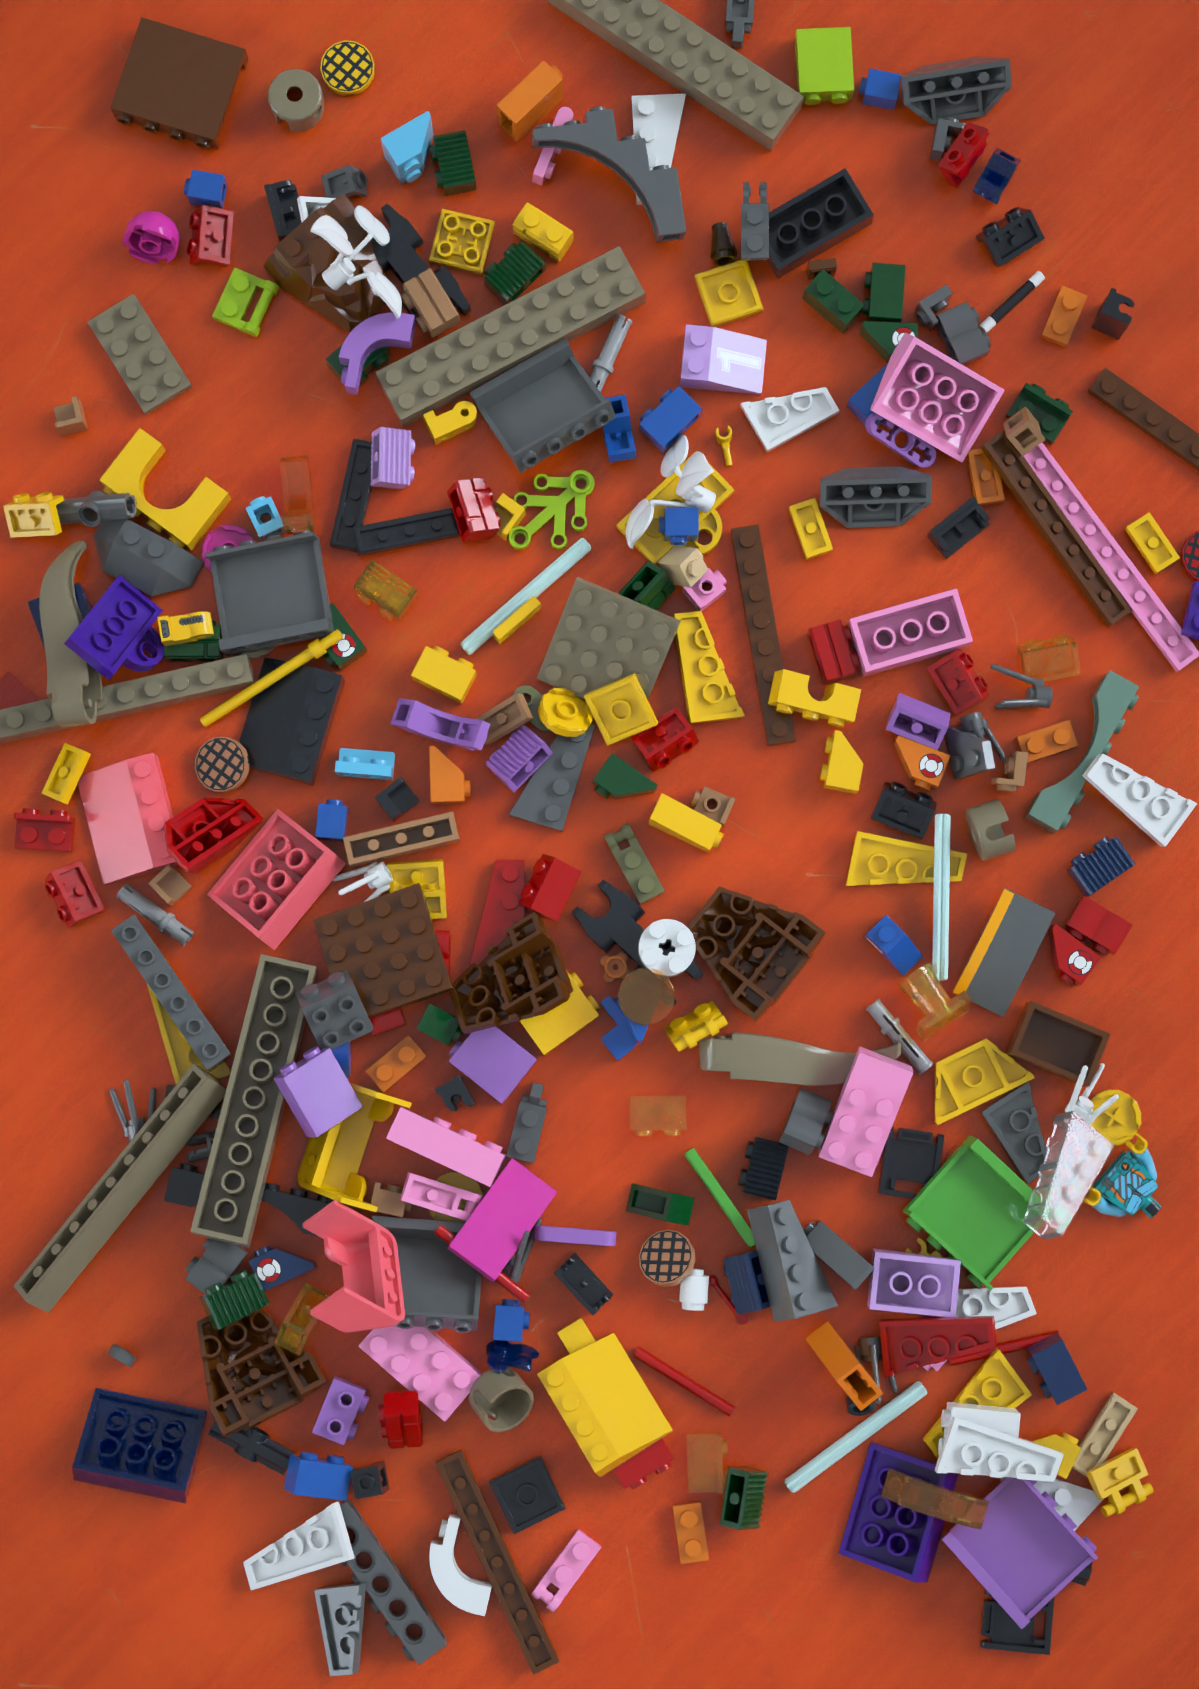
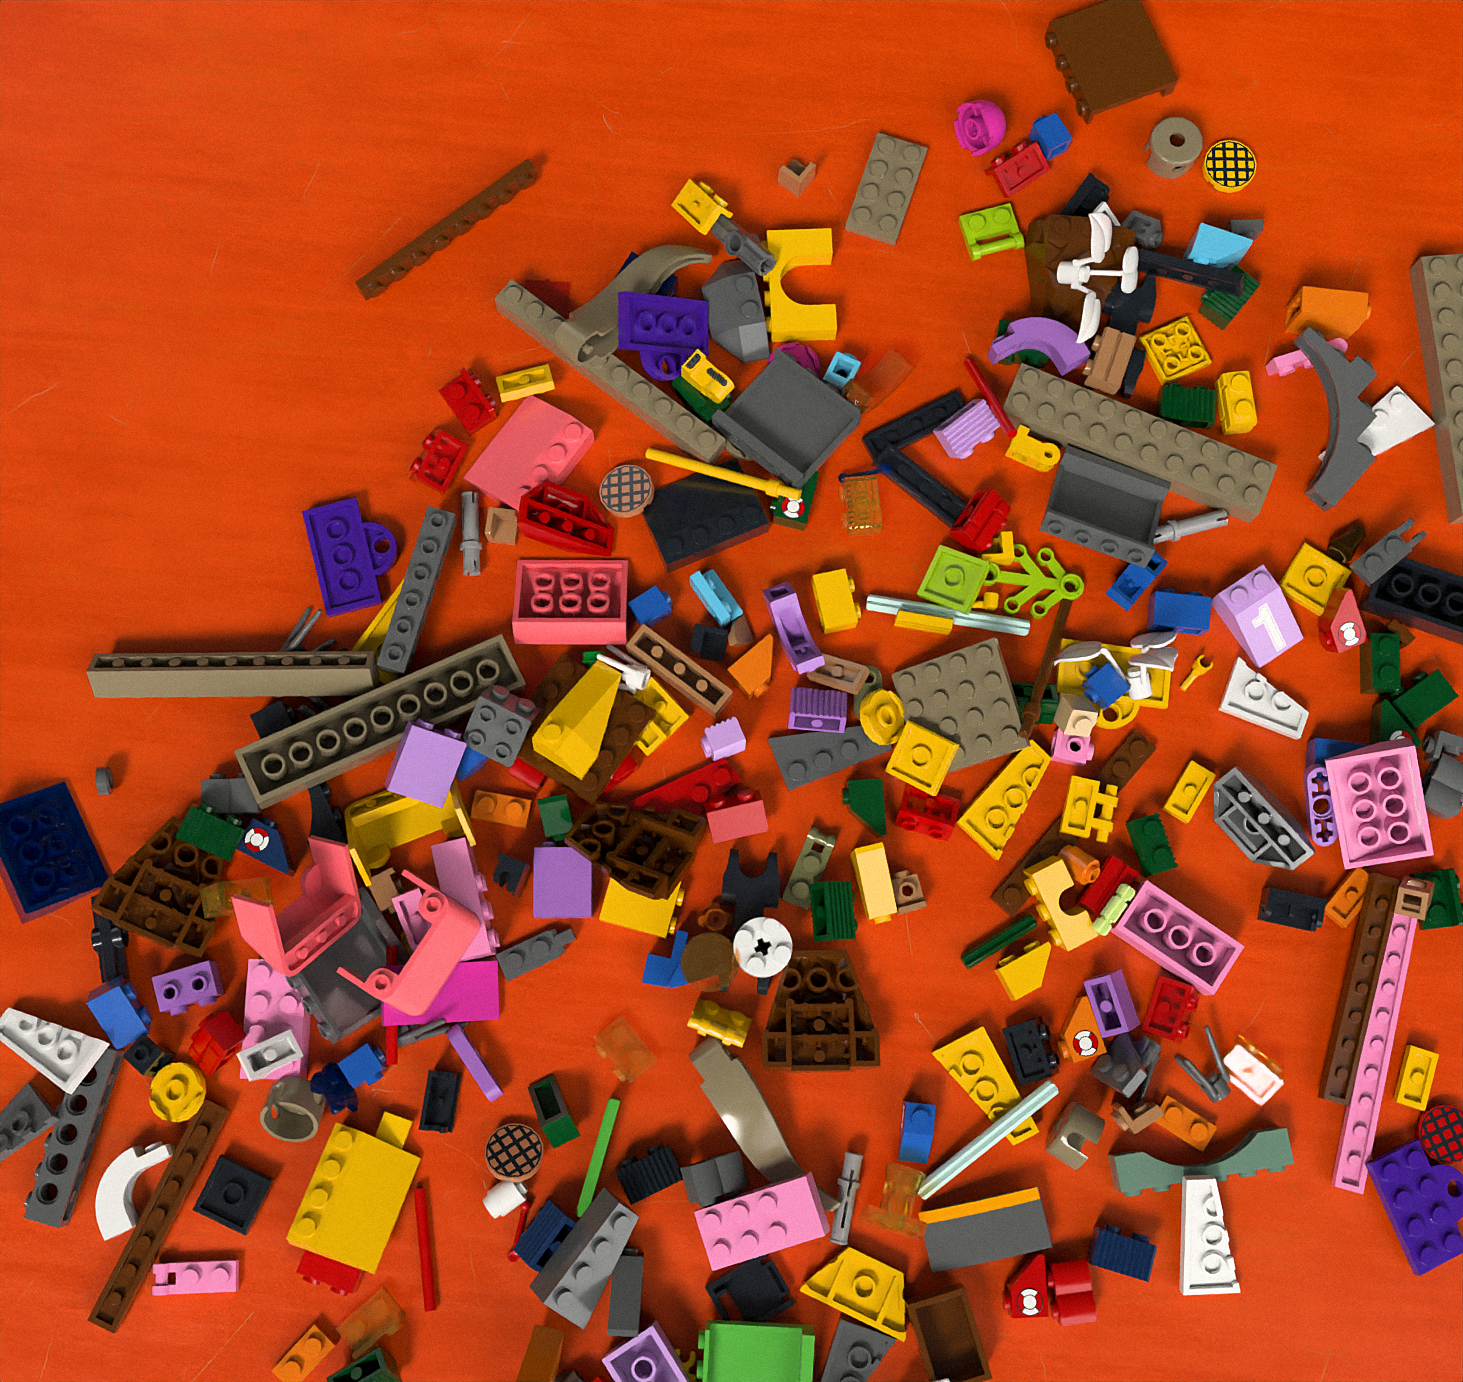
camera: 50 degrees right, 5 degrees down
none -> yellow tile [149,1062,206,1122]
none -> white slope [236,1029,304,1081]
none -> dark purple plate [302,497,398,618]
none -> coral windscreen [336,869,481,1016]
none -> yellow wedge [532,660,622,780]
none -> green plate [580,651,606,670]
none -> lavender brick [700,717,746,762]
none -> medium nougat tile [728,616,754,647]
none -> dark green brick [809,881,858,942]
none -> clear blue hinge [838,463,892,484]
none -> lime plate [917,545,991,615]
none -> dark green axle [960,914,1037,969]
none -> red bar [963,357,1018,438]
none -> yellow hand [972,592,999,611]
none -> reddish brown bar [1019,599,1072,739]
none -> orange brick [1057,845,1100,885]
none -> yellow plate [1059,775,1119,843]
none -> yellowish green axle [1092,884,1136,936]
none -> dark green brick [1126,813,1178,878]
none -> black tile [1137,248,1244,297]
none -> dark grey bracket [1224,219,1263,241]
none -> slope [1318,587,1368,653]

